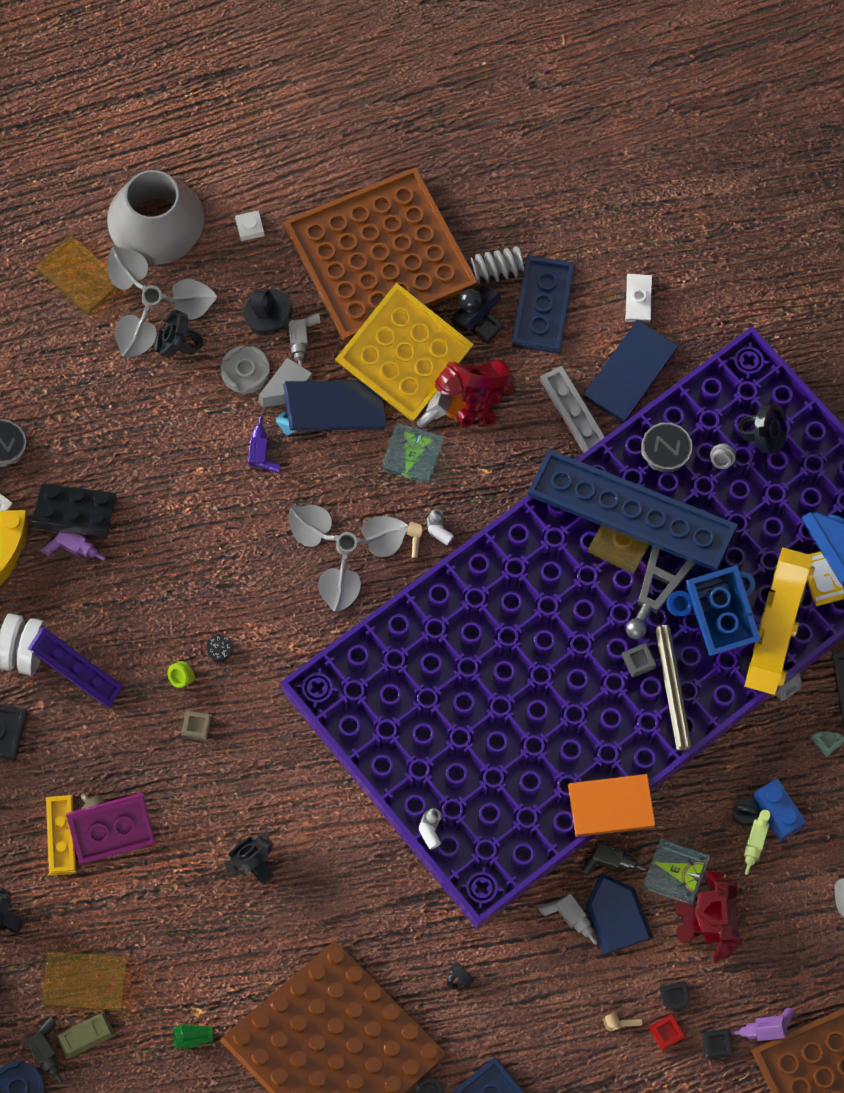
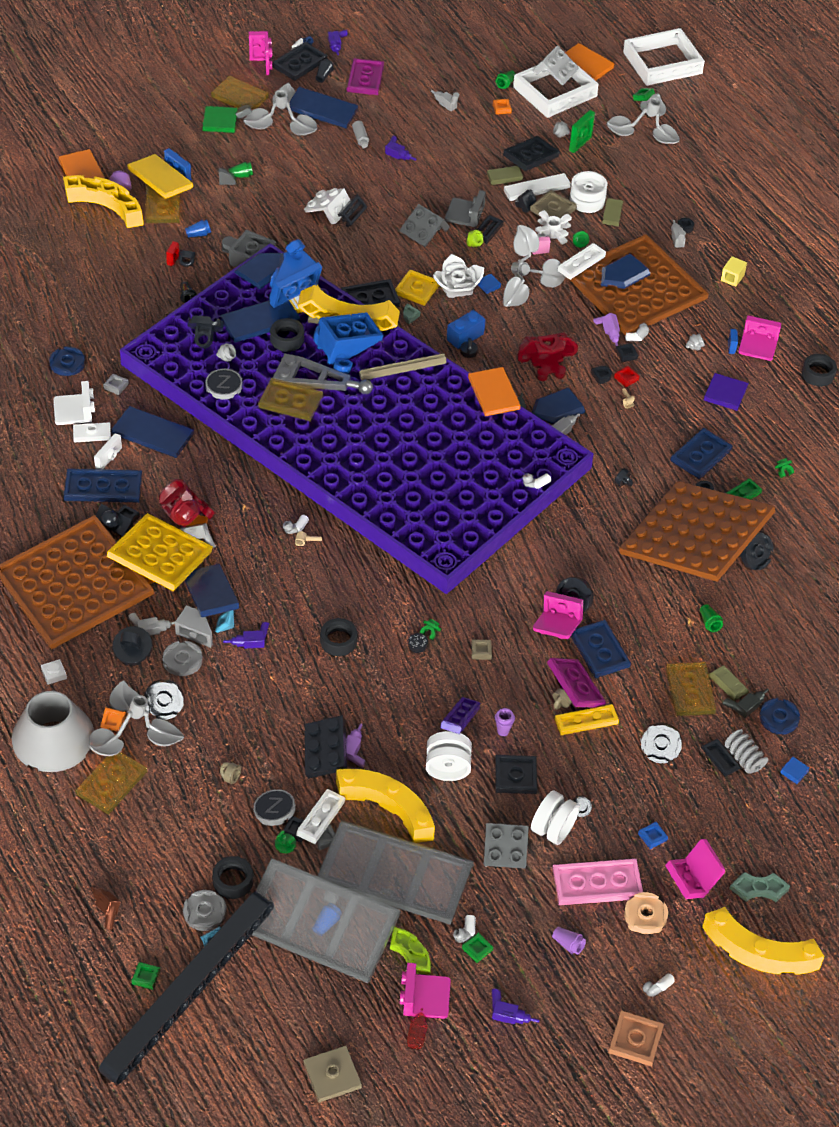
camera: 100 degrees left, 20 degrees down
lime tile [167,661,195,688] -> none
light grey plant [289,505,408,612] -> none
clear light blue tile [381,423,444,484] -> none
light grey piece [470,246,524,285] -> none
dark blue plate [528,449,738,572] -> none
light grey plate [540,366,605,453] -> none
dark grey tile [622,643,657,678] -> none
clear light blue tile [643,839,710,905] -> none
yellowish green piece [744,810,770,875] -> none
none -> dark blue tile [49,347,86,376]
none -> white bracket [54,381,95,425]
none -> white plate [94,433,122,469]
none -> orange tile [100,707,126,732]
none -> light grey tile [103,374,129,395]
none -> dark blue tile [220,299,300,343]
none -> dark tan tile [220,762,241,784]
none -> black tyre [270,318,304,352]
none -> black tyre [320,618,358,656]
none -> green plate [420,619,441,640]
none -> medium lavender cone [495,708,515,736]
none -> dark pink bracket [533,591,583,639]
none -> dark blue tile [570,620,631,678]
none -> arm [625,323,649,341]

